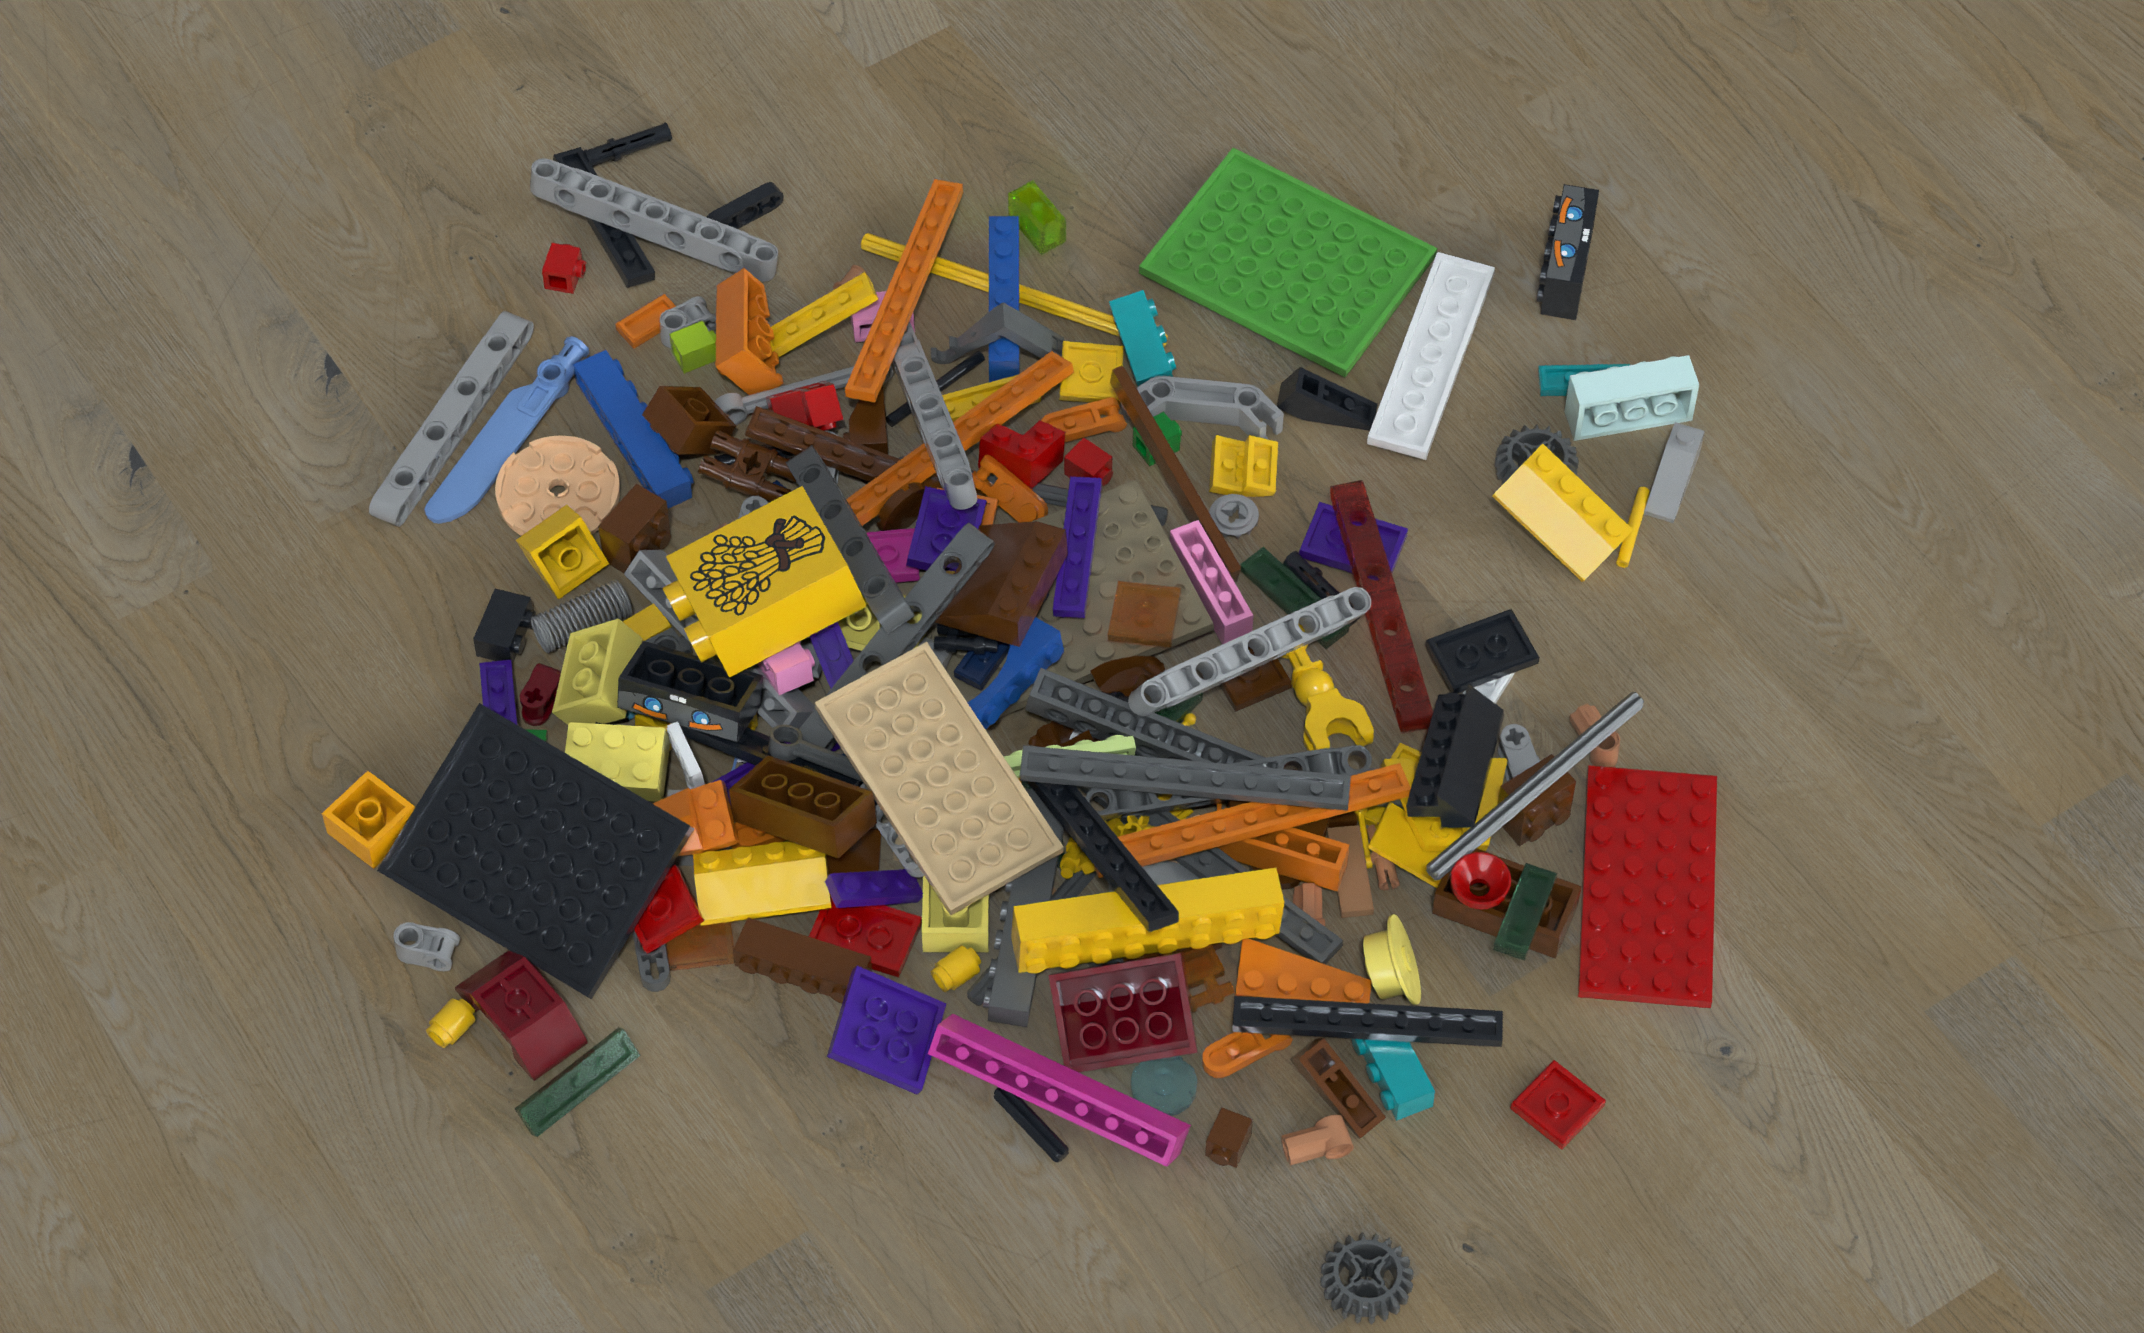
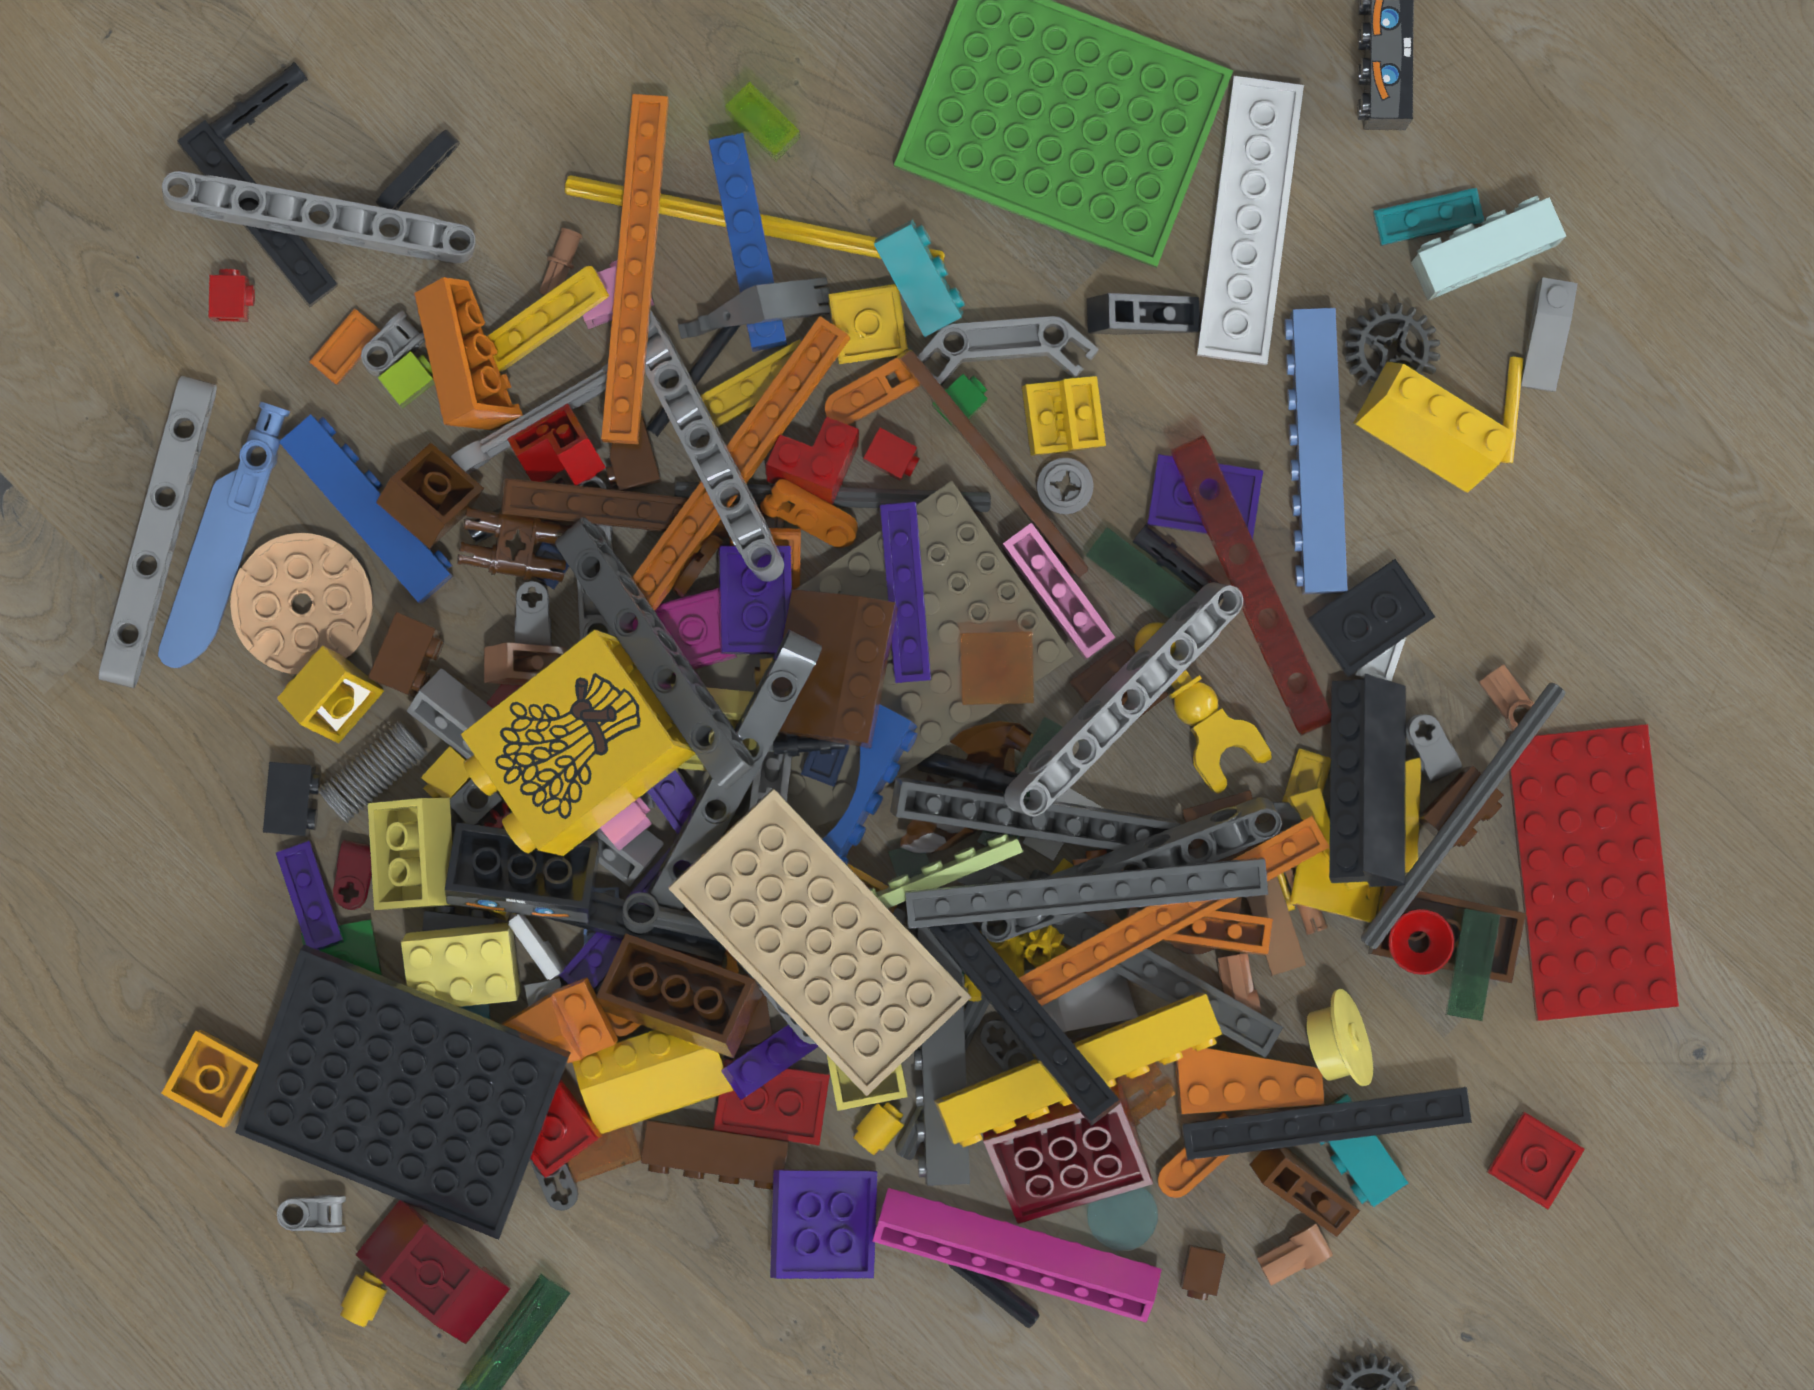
camera: 15 degrees left, 30 degrees up
none -> medium blue brick [1284,308,1348,595]

